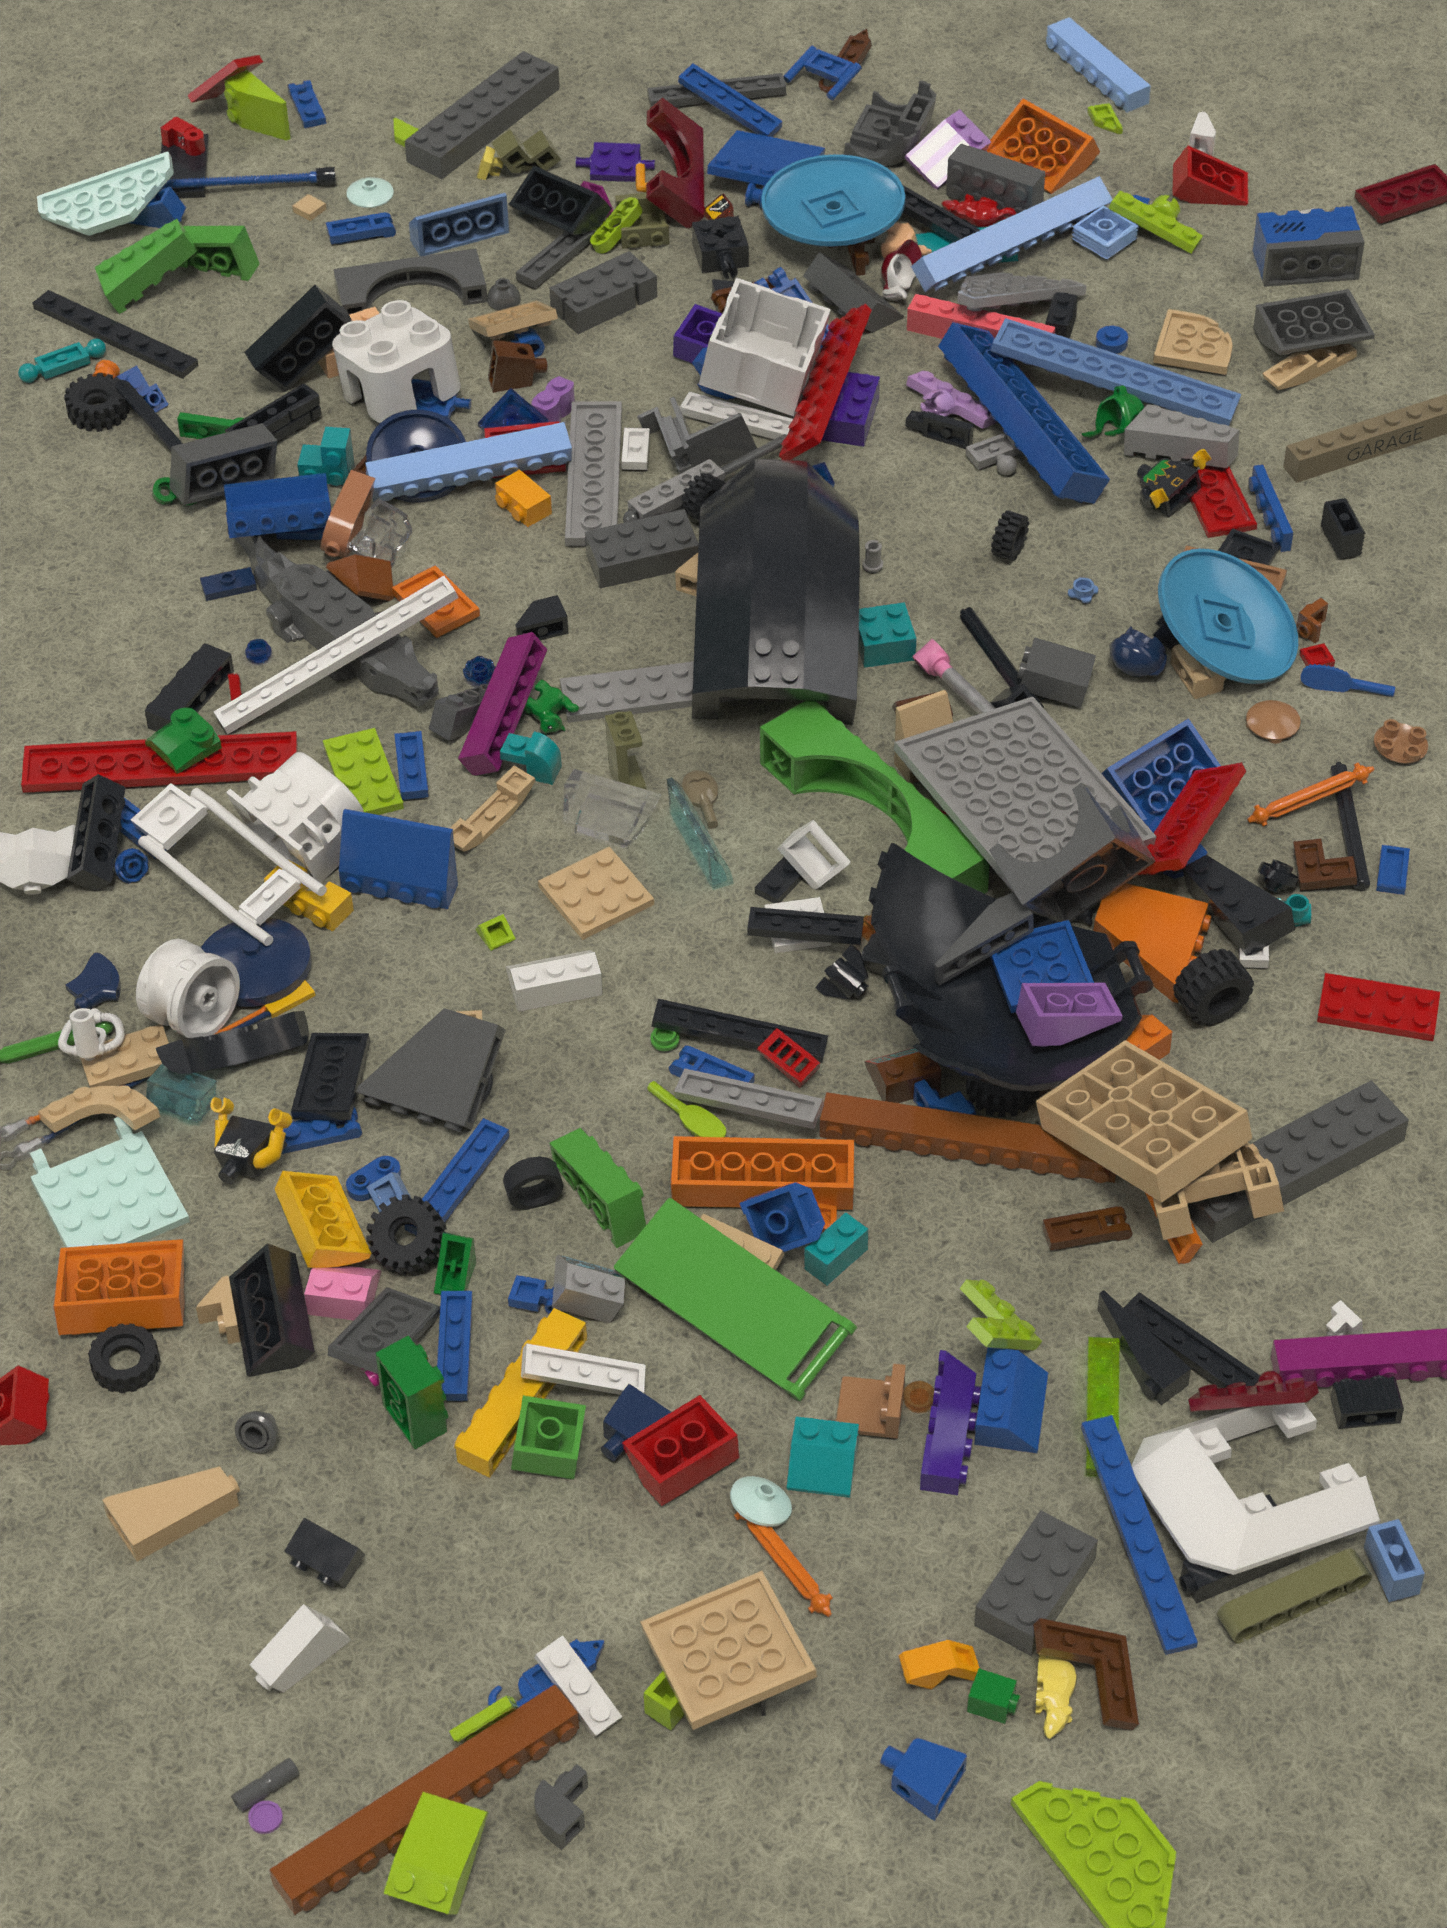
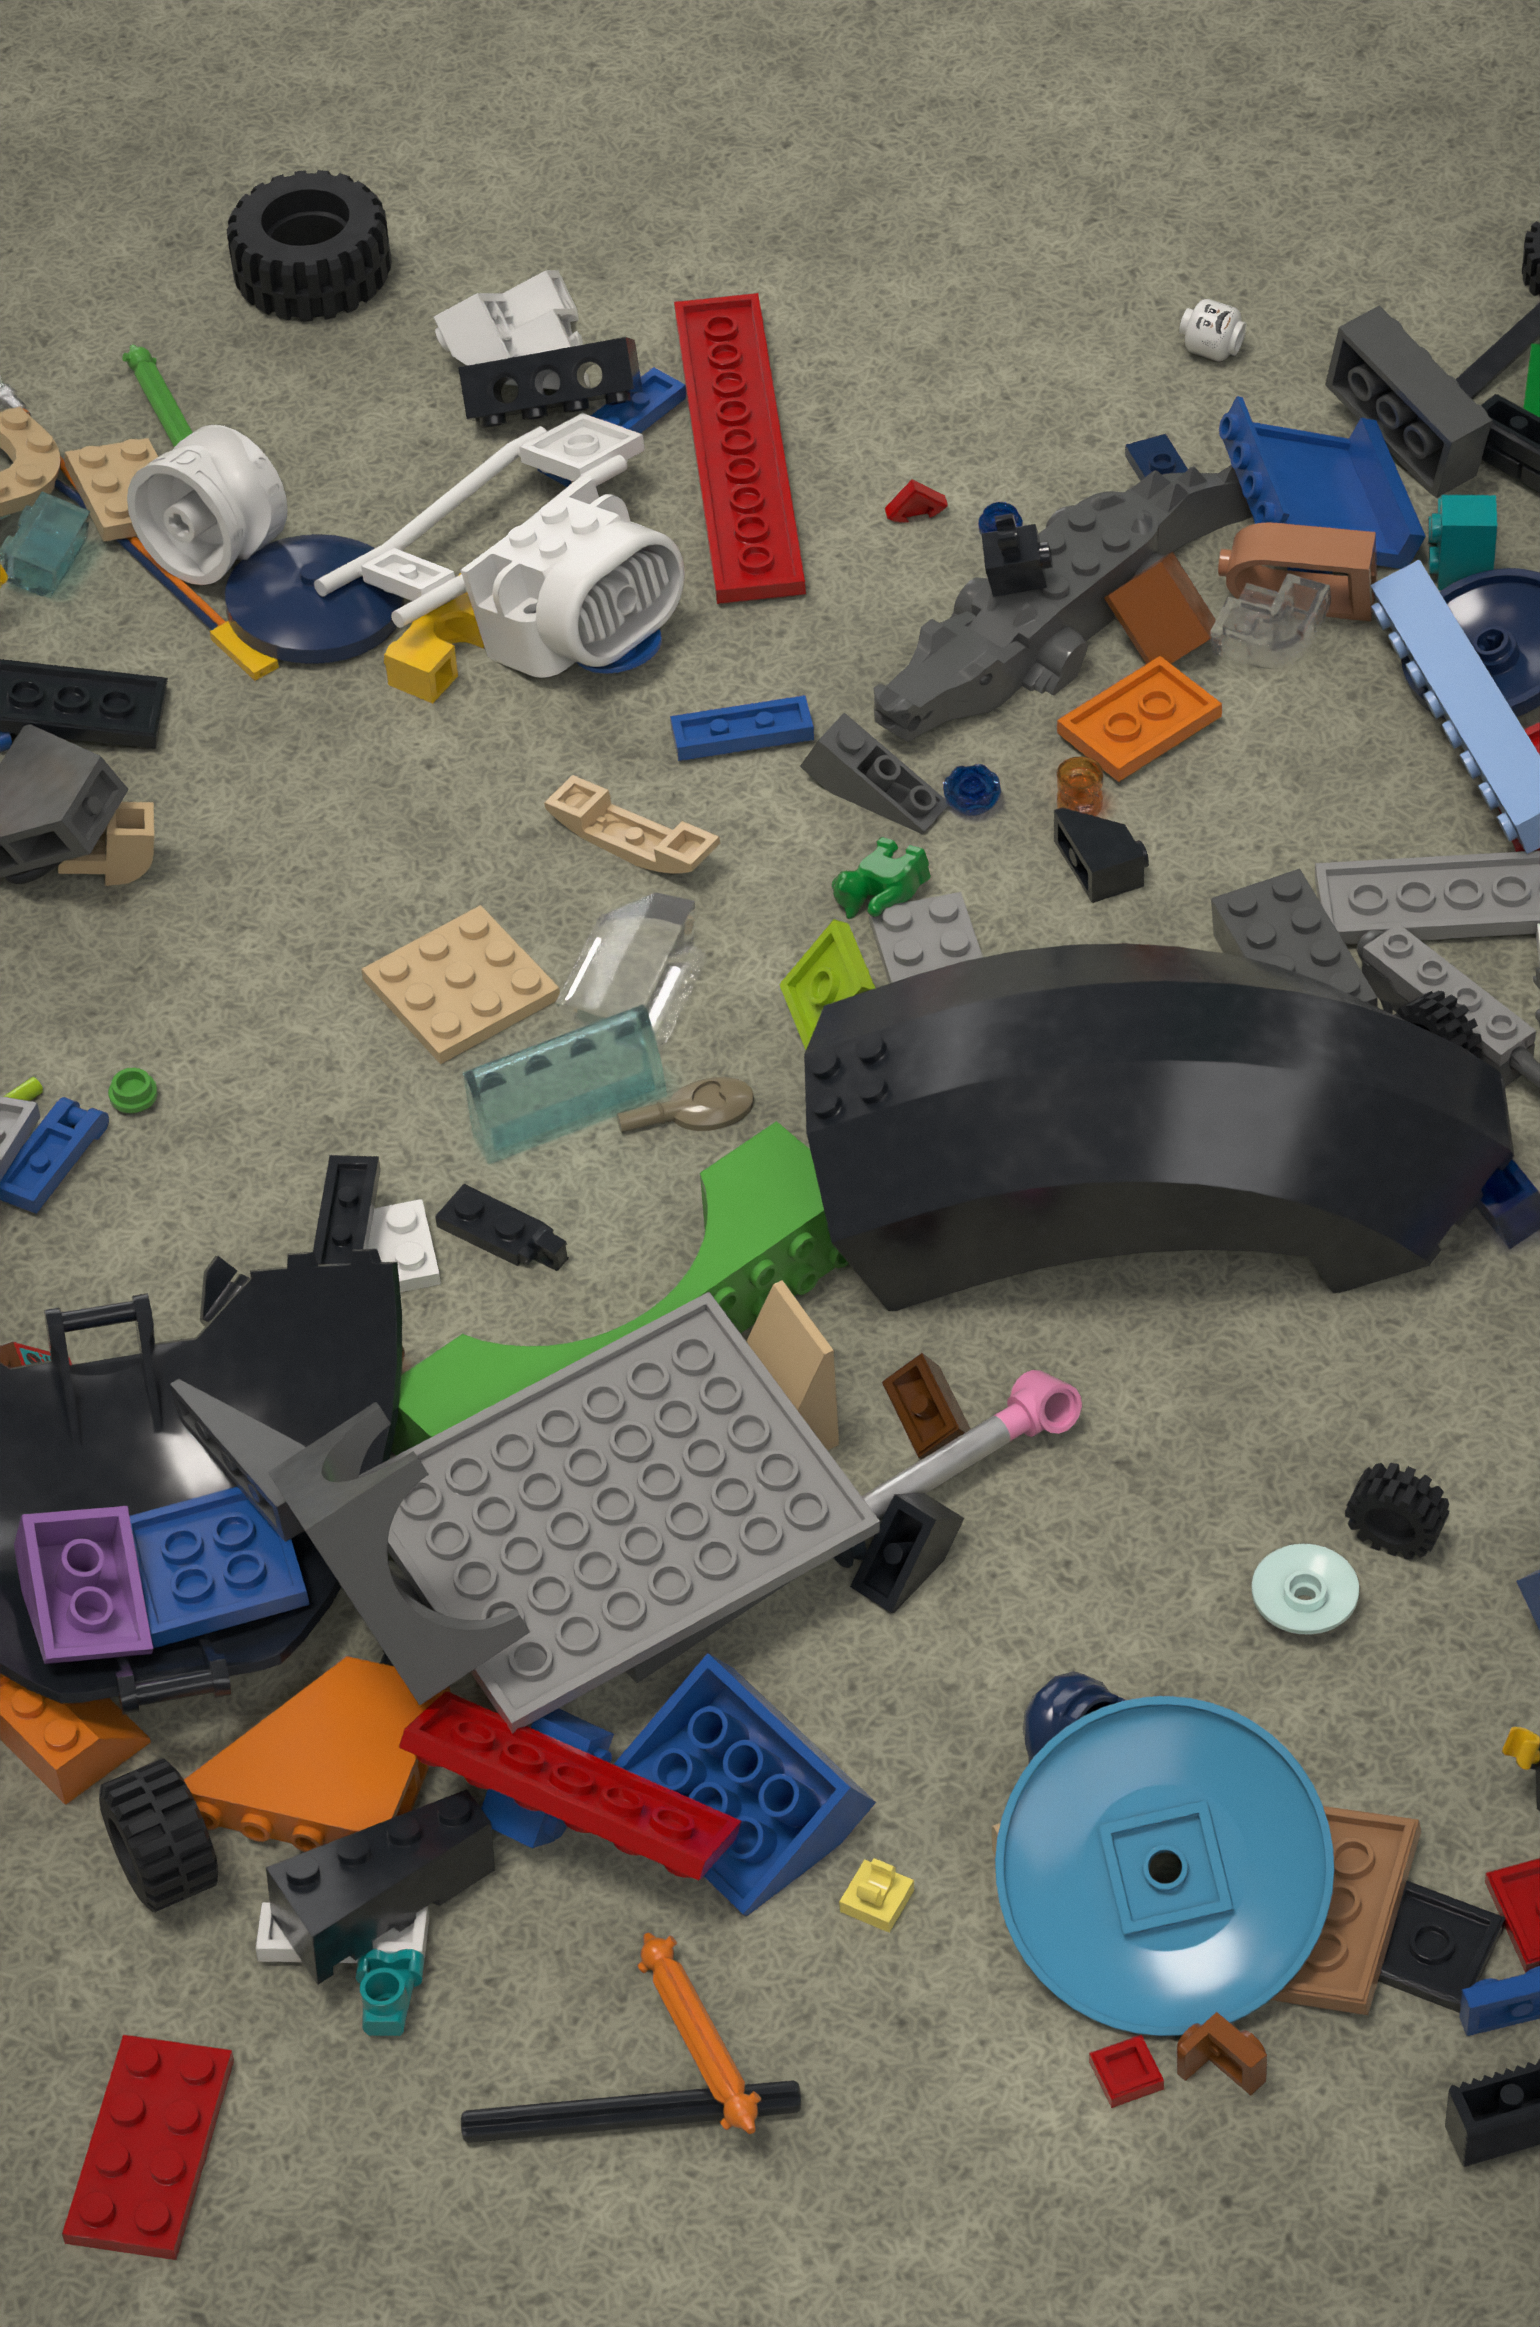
camera: 90 degrees right, 0 degrees up
white piece [58,1008,125,1061] -> none
dark blue arm [65,953,121,1010] -> none
blue plate [115,848,148,883] -> none
black brick [145,643,234,732] -> none
green slope [145,708,222,774] -> none
black brick [156,1011,309,1074] -> none
white plate [214,576,458,734] -> none
lime plate [323,728,404,815] -> none
blue slope [339,809,458,909] -> none
magenta brick [458,632,547,776] -> none
lime slope [475,914,516,951] -> none
light orange brick [495,470,552,527] -> none
teal brick [500,731,562,785] -> none
white slope [506,950,602,1011] -> none
olive panel [605,711,647,800] -> none
black tile [651,999,828,1063] -> none
red slope [757,1028,820,1088] -> none
white tile [777,820,851,889] -> none
teal brick [858,602,917,668] -> none
light grey pin [863,540,883,573] -> none
black axle [960,607,1044,708] -> none
dark grey brick [1017,637,1096,708] -> none
medium blue plate [1068,578,1098,603] -> none
medium nougat dish [1246,700,1301,744] -> none
black plate [1257,859,1300,893] -> none
reddish brown plate [1293,839,1357,891] -> none
blue piece [1301,664,1395,697] -> none
medium nougat dish [1374,719,1428,763] -> none
blue tile [1376,845,1410,895] -> none
none -> lime bracket [779,919,875,1050]
none -> light yellow tile [839,1858,914,1933]
none -> black brick [981,513,1053,597]
none -> clear orange wheel [1056,756,1103,816]
none -> white head [1179,299,1247,361]
none -> light aqua dish [1252,1544,1359,1635]

